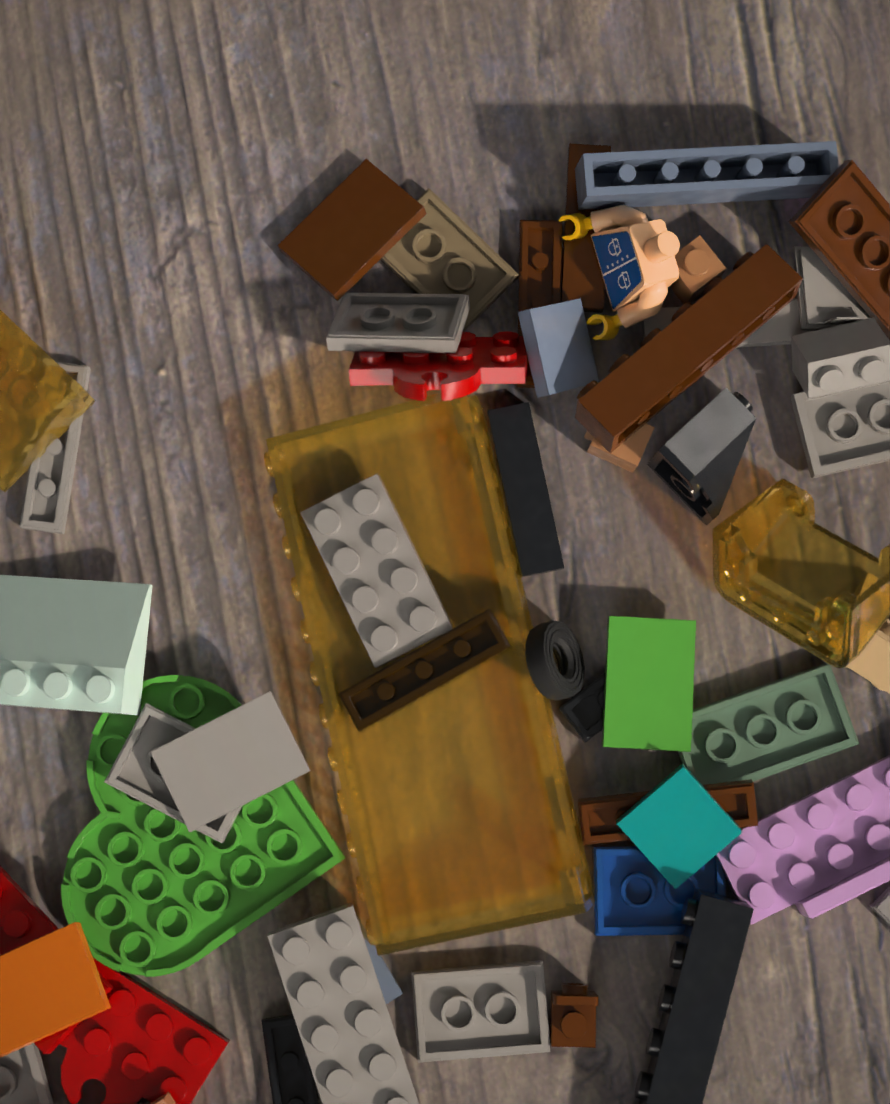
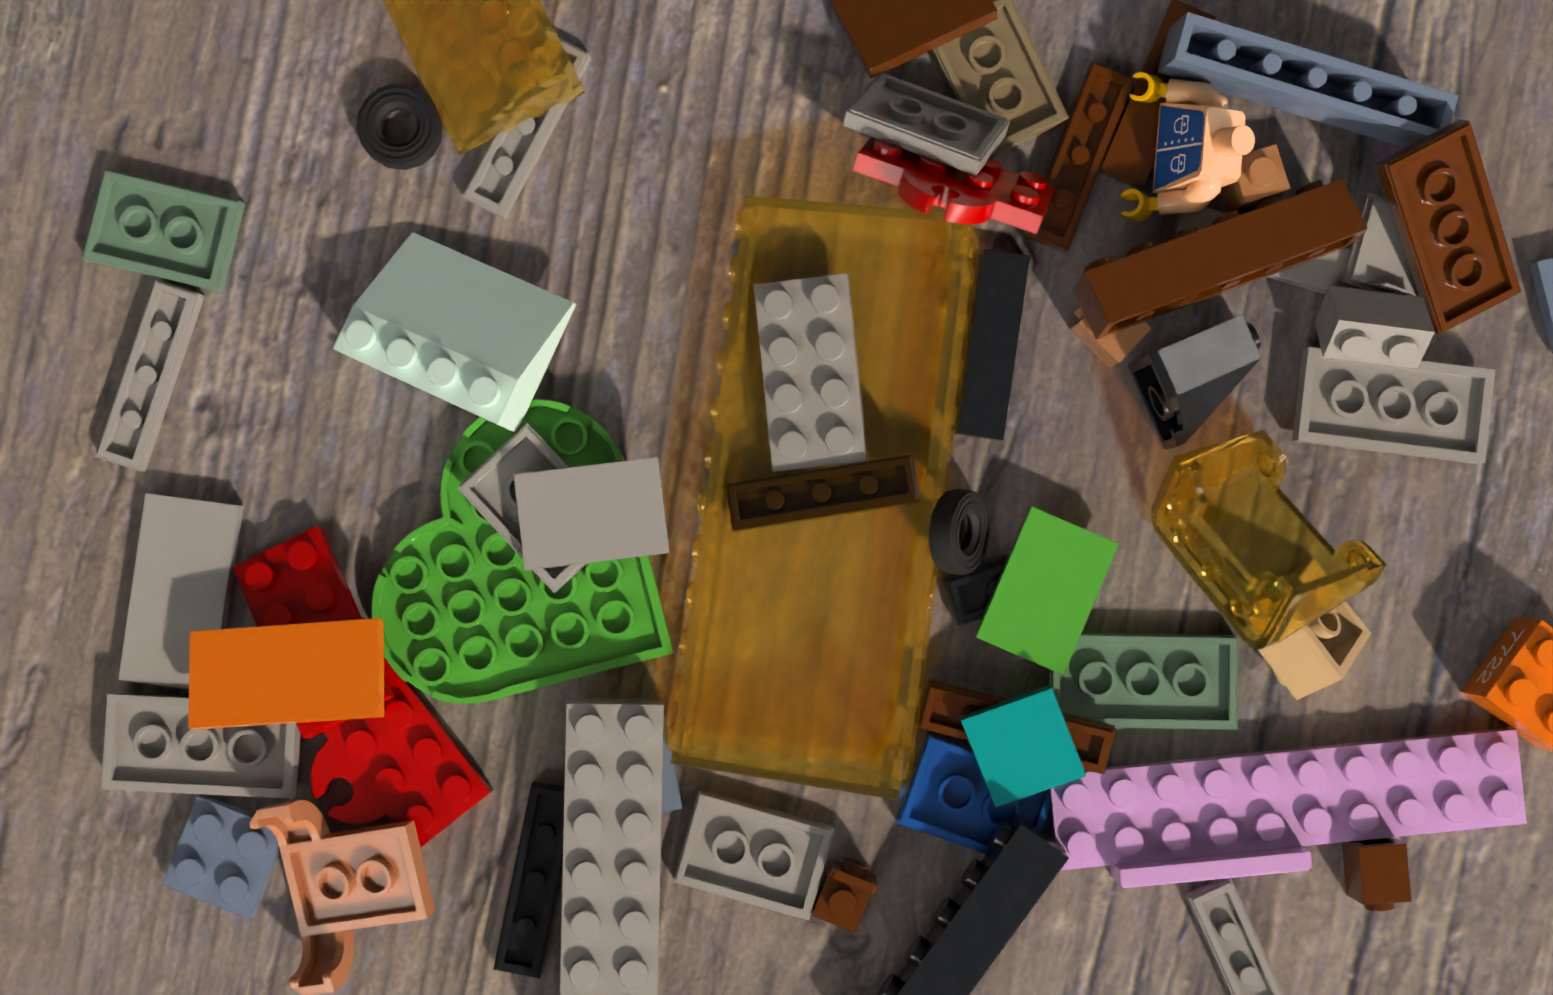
camera: 20 degrees right, 5 degrees up
sand blue tile [518,298,599,398] -> none

